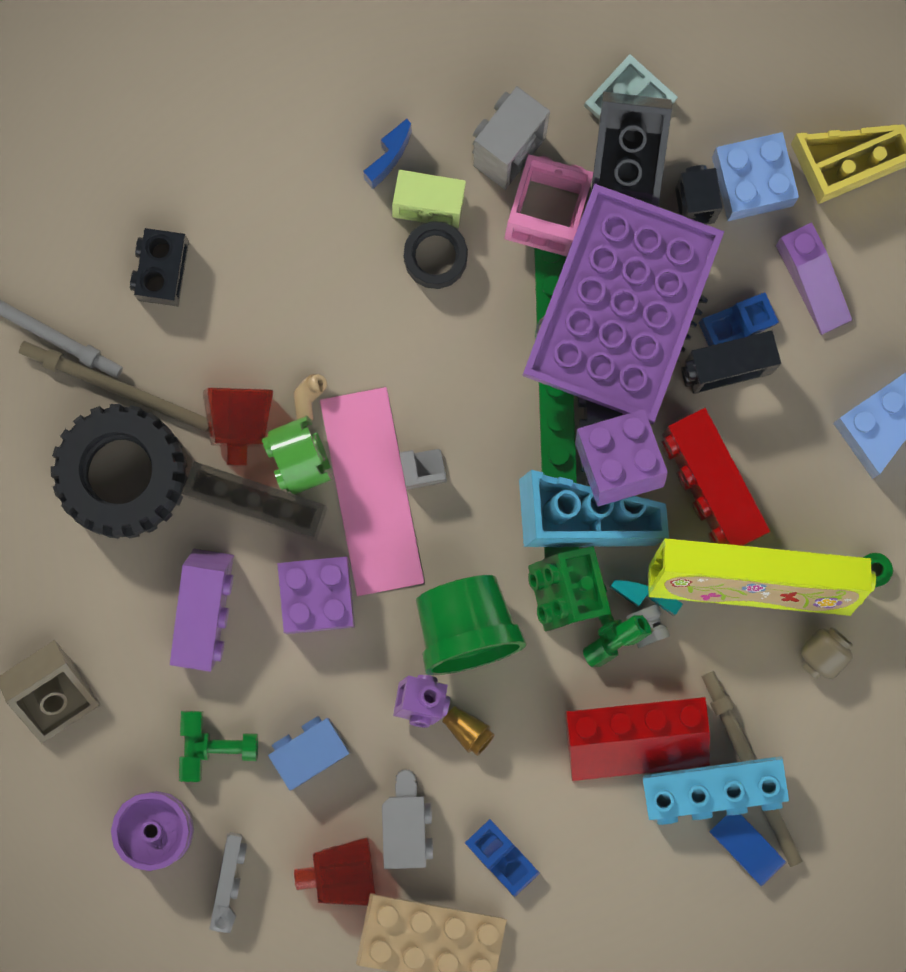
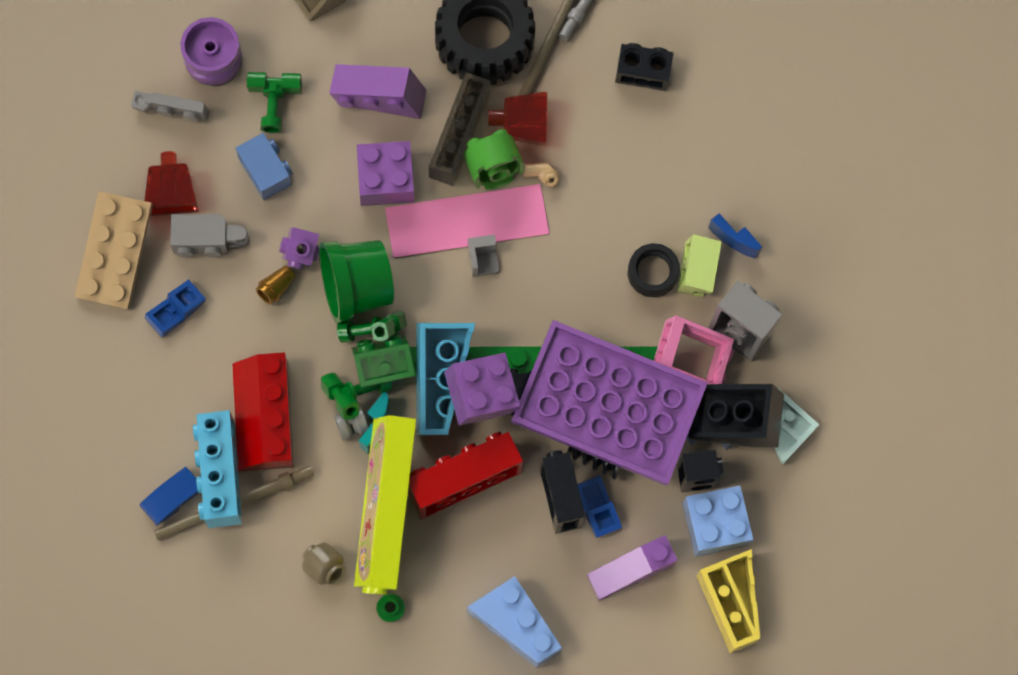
camera: 85 degrees right, 10 degrees down
none -> green bar [337,311,407,343]

